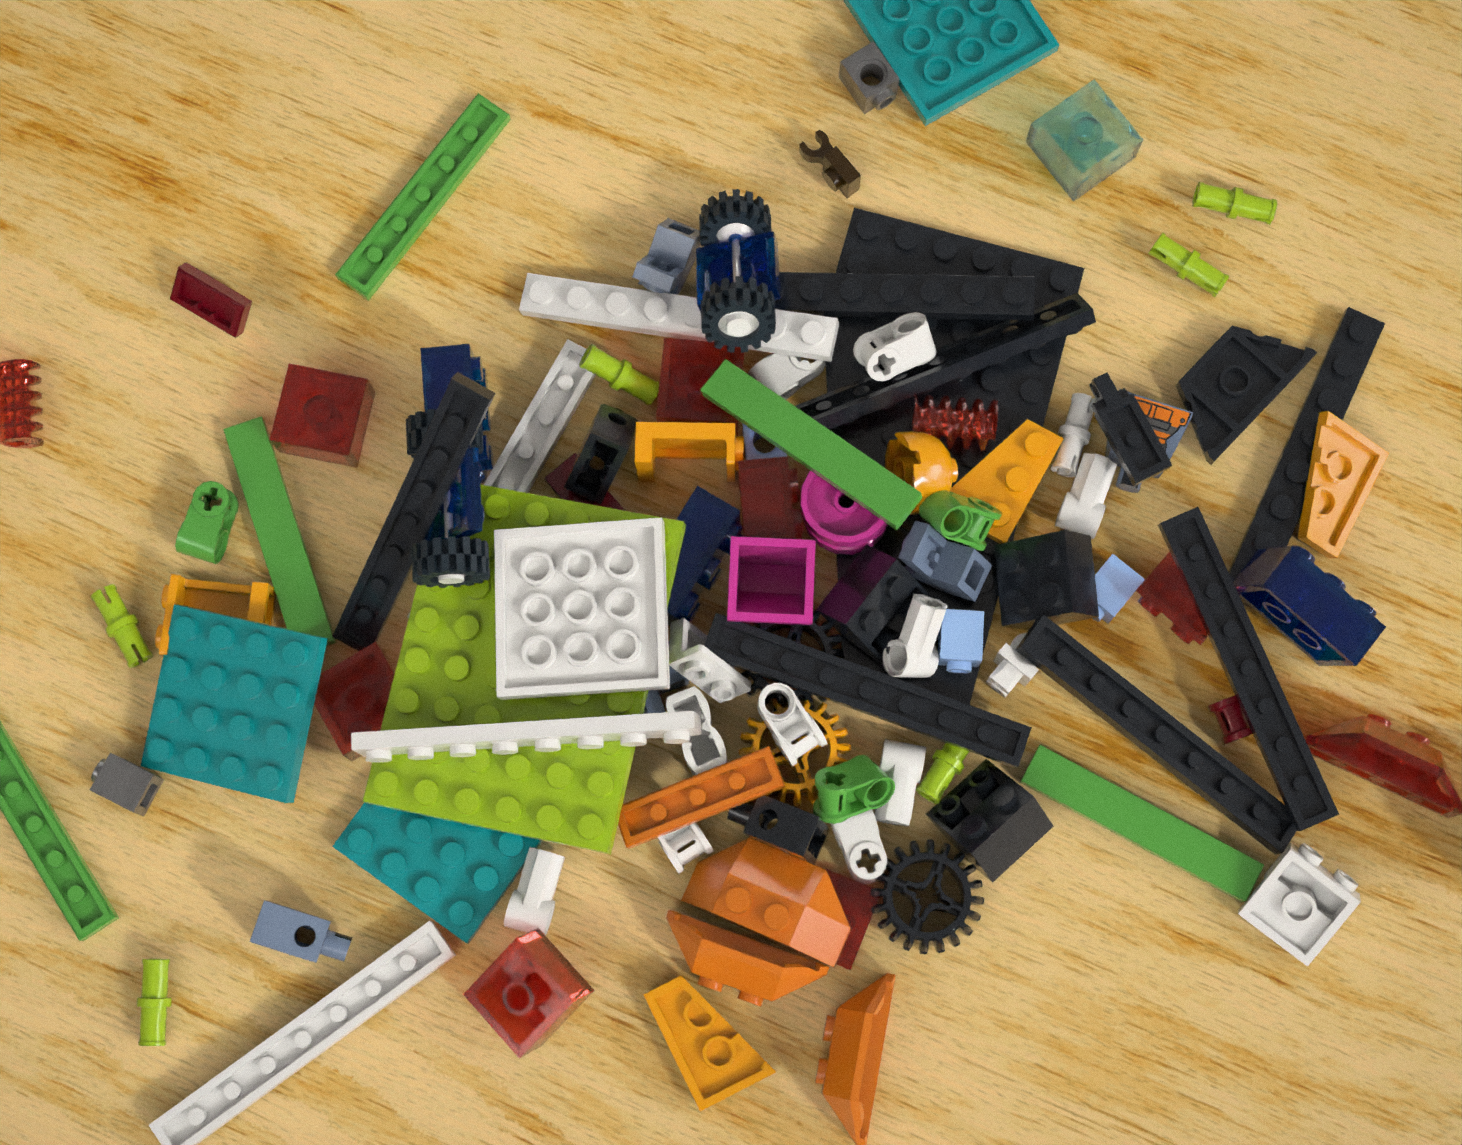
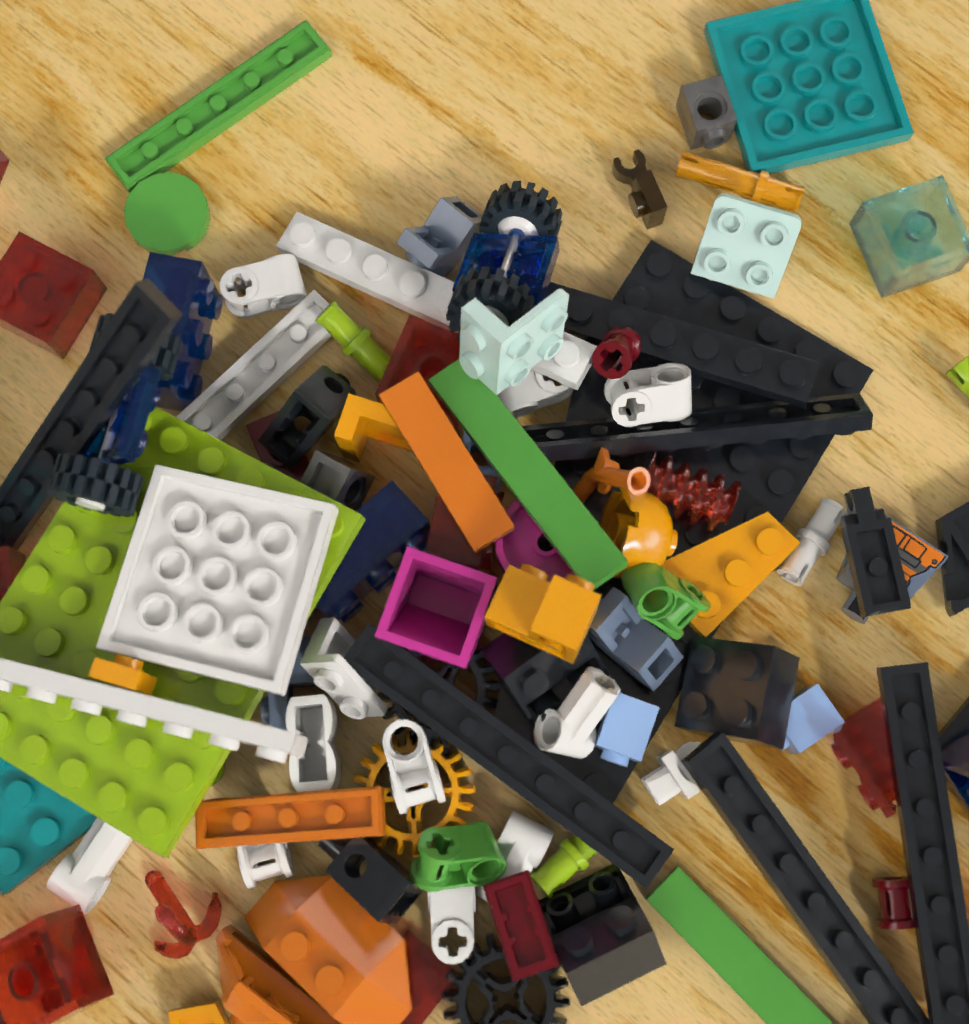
camera: 15 degrees right, 0 degrees up
white piece [1055,453,1117,539] -> none
none -> light orange plate [88,654,157,696]
none -> bright green tile [124,172,211,256]
none -> clear red piece [145,870,222,959]
none -> white piece [220,254,307,318]
none -> flat silver brick [300,450,376,512]
none -> orange tile [379,371,515,553]
none -> light aqua bracket [459,288,569,395]
none -> dark red plate [483,870,560,982]
none -> light orange brick [485,564,601,664]
none -> orange piece [572,447,651,504]
none -> dark red bush [592,326,641,379]
none -> light orange pin [675,150,805,213]
none -> light aqua bracket [691,193,802,299]

